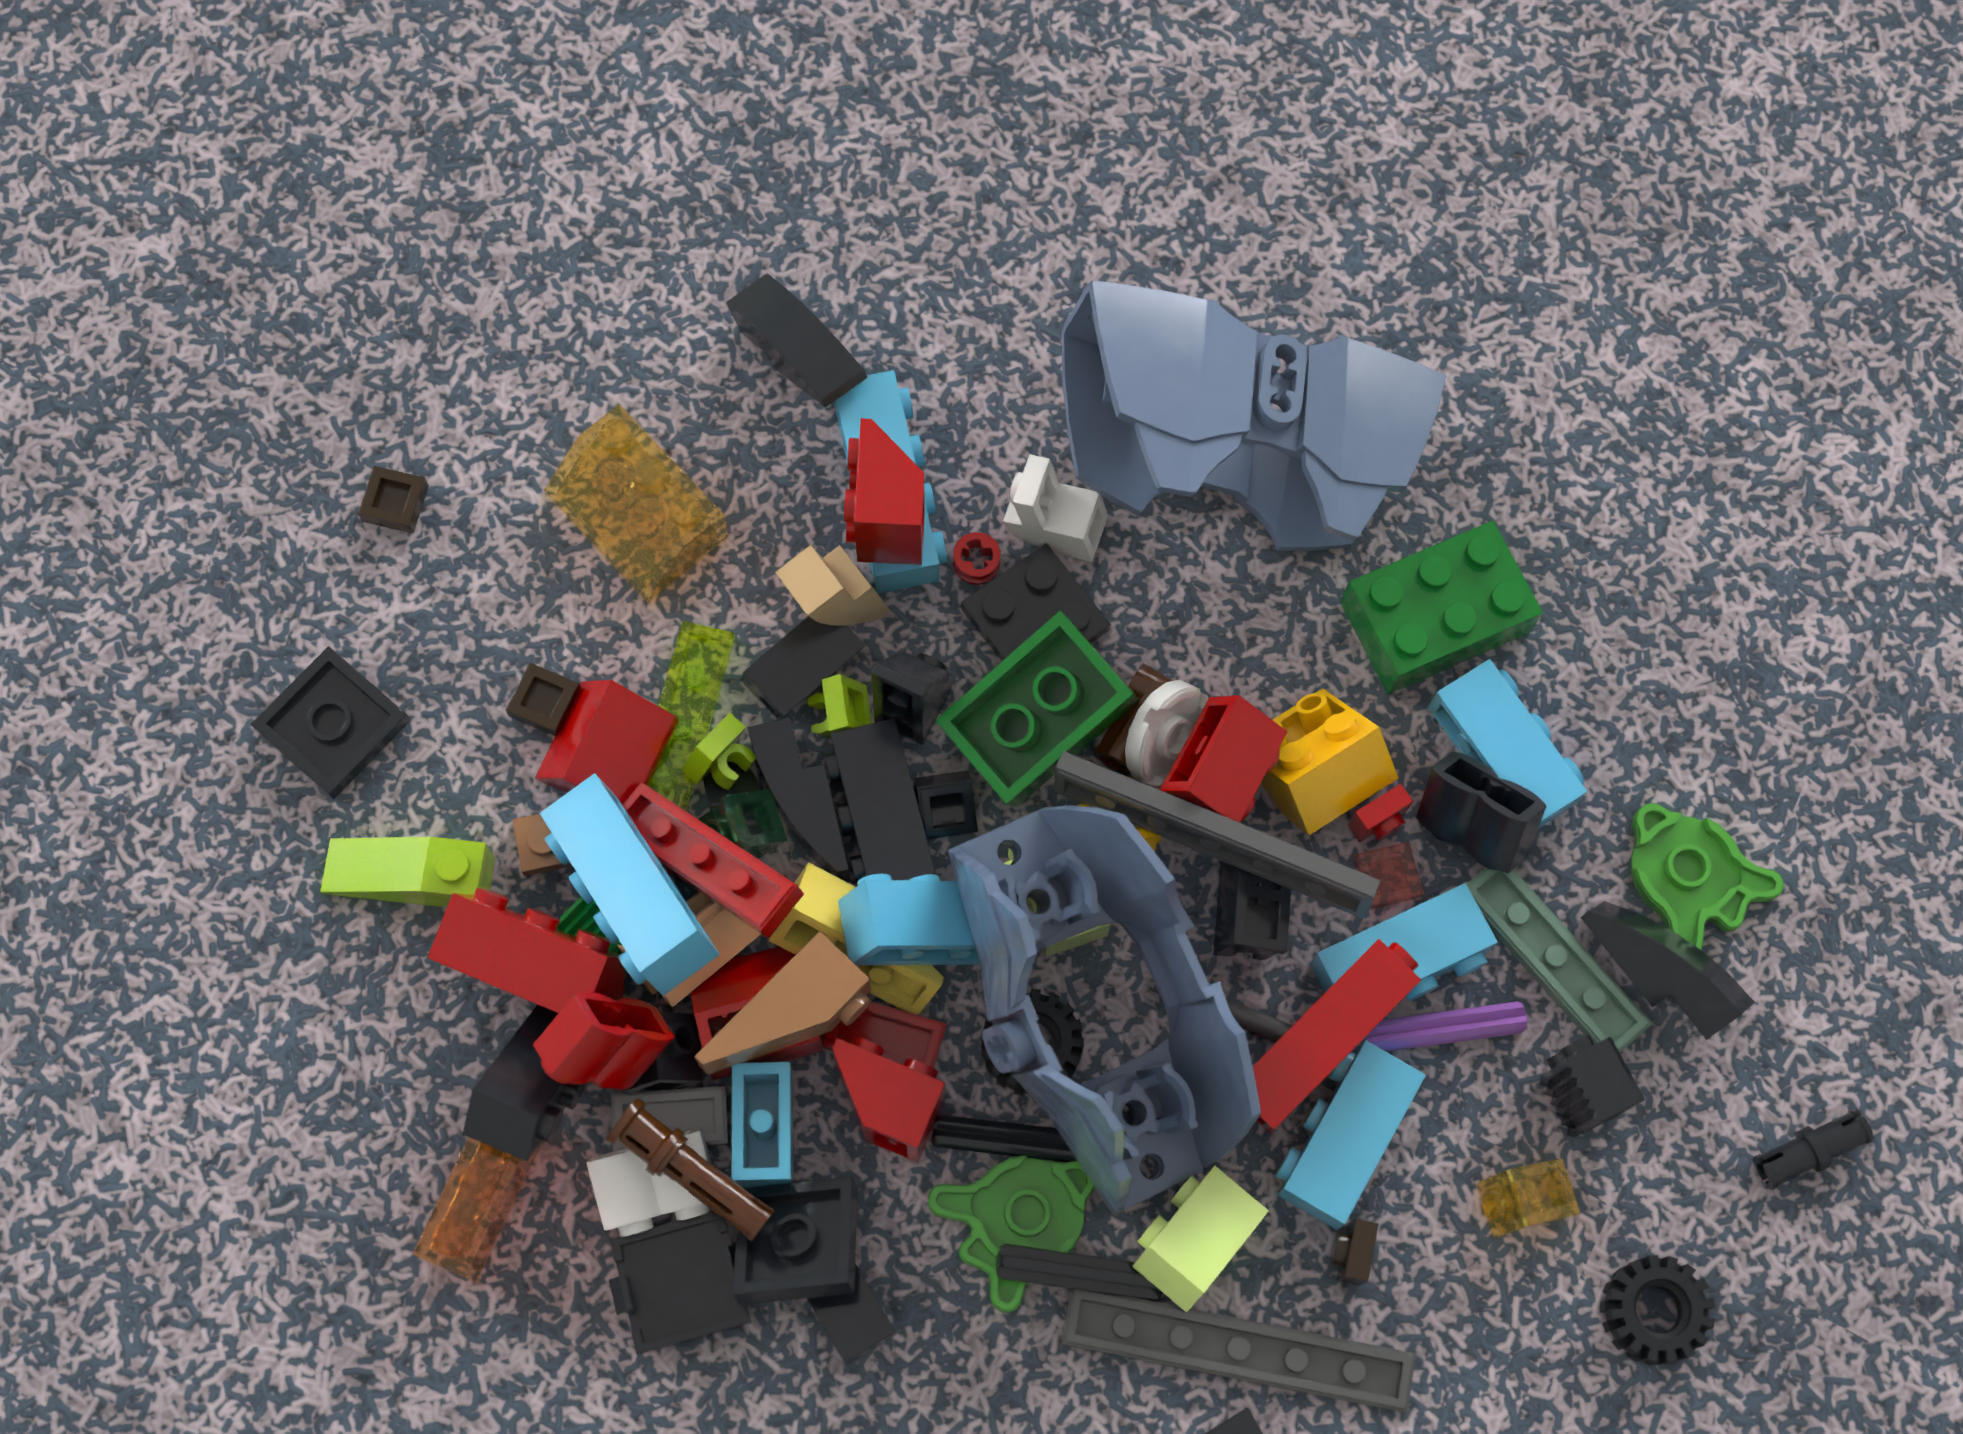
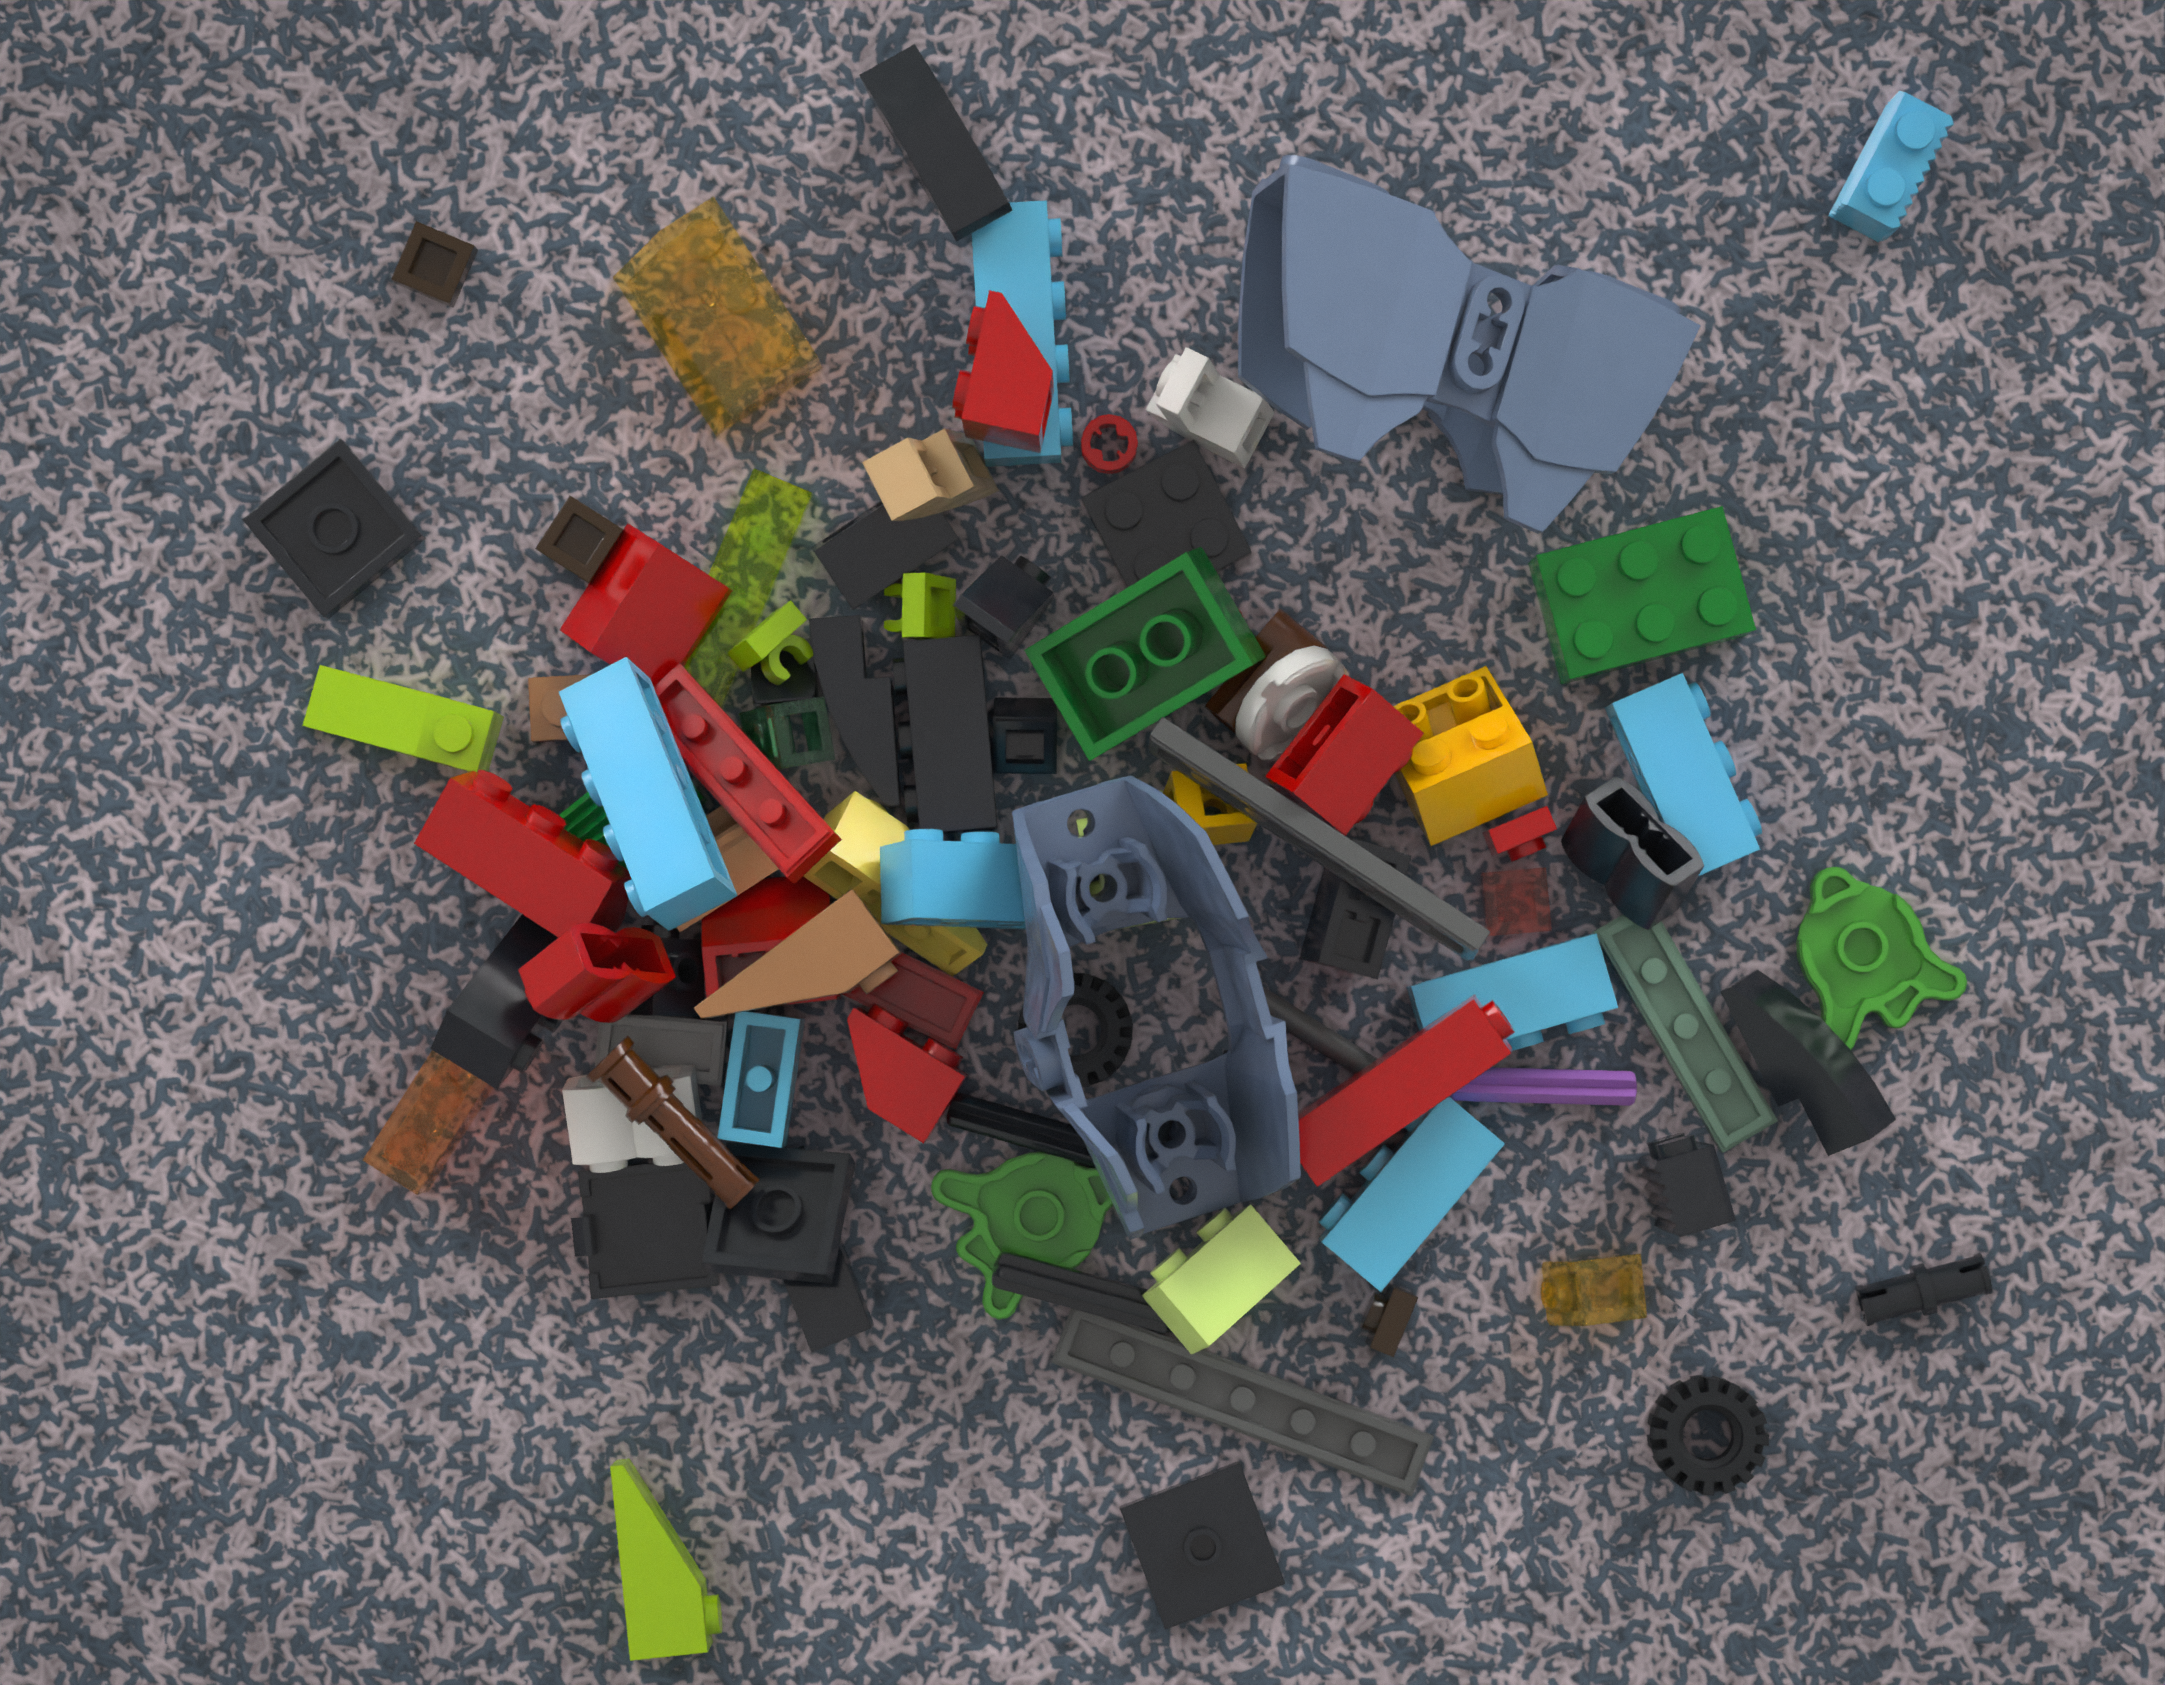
camera: 10 degrees right, 15 degrees up
none -> medium azure brick [1828,91,1954,242]

